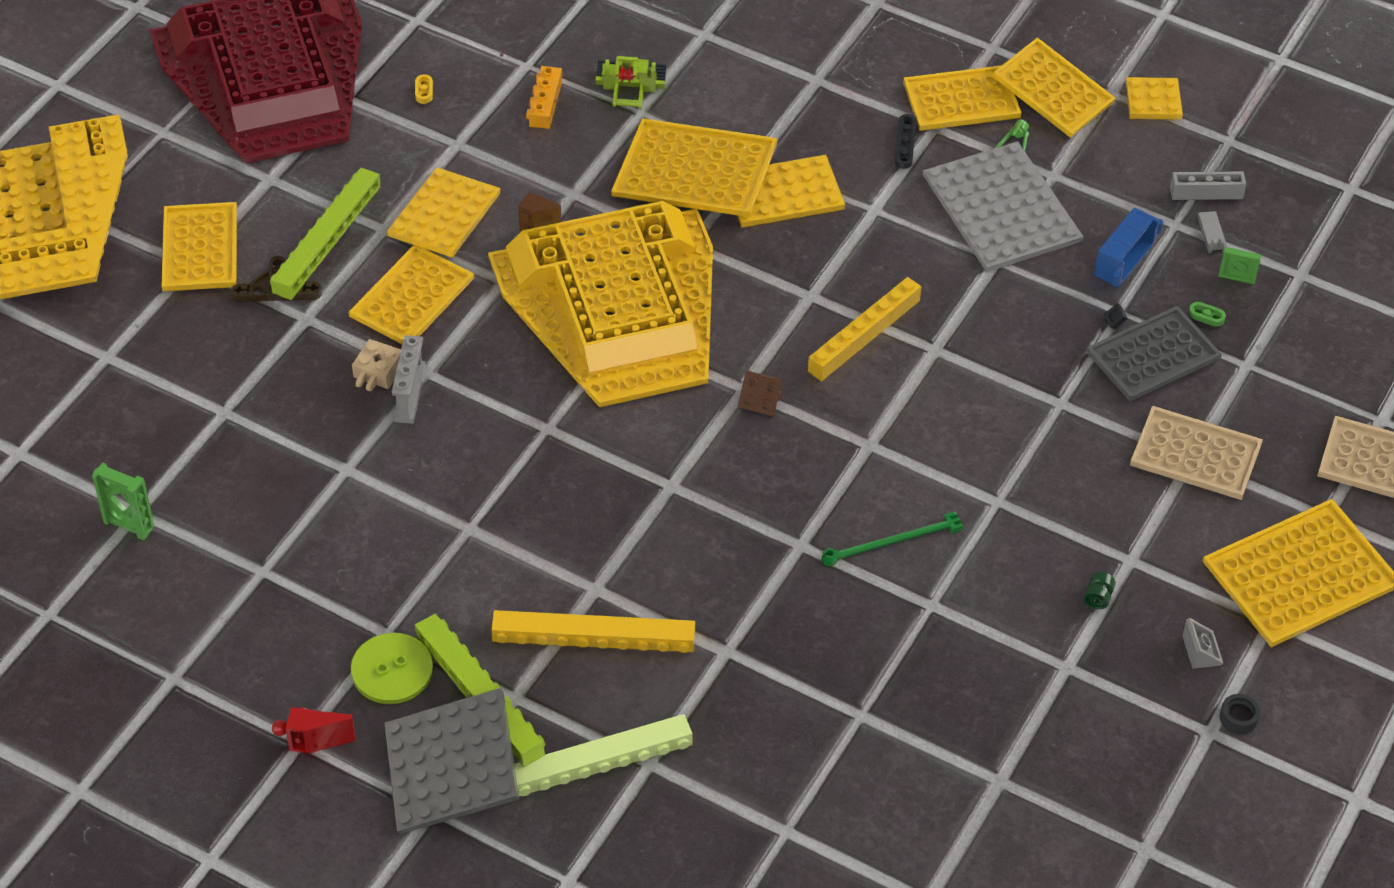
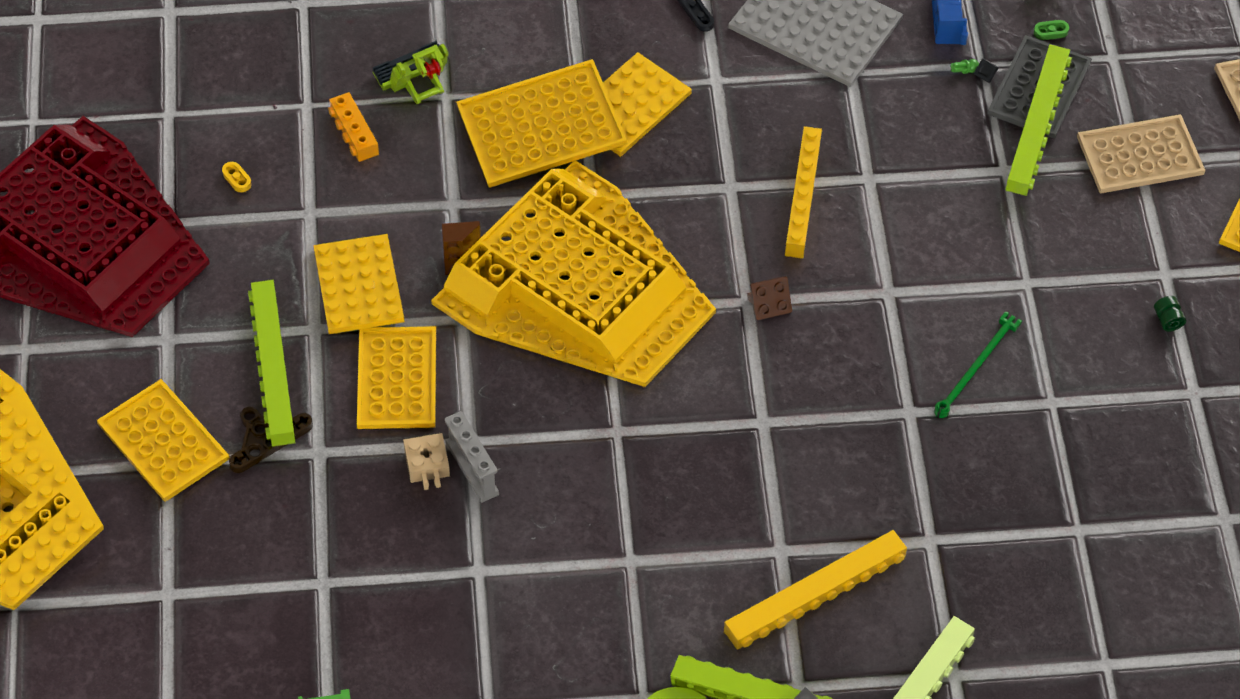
camera: 35 degrees left, 5 degrees up
none -> bright green axle [950,59,979,74]
none -> lime brick [1005,44,1072,196]

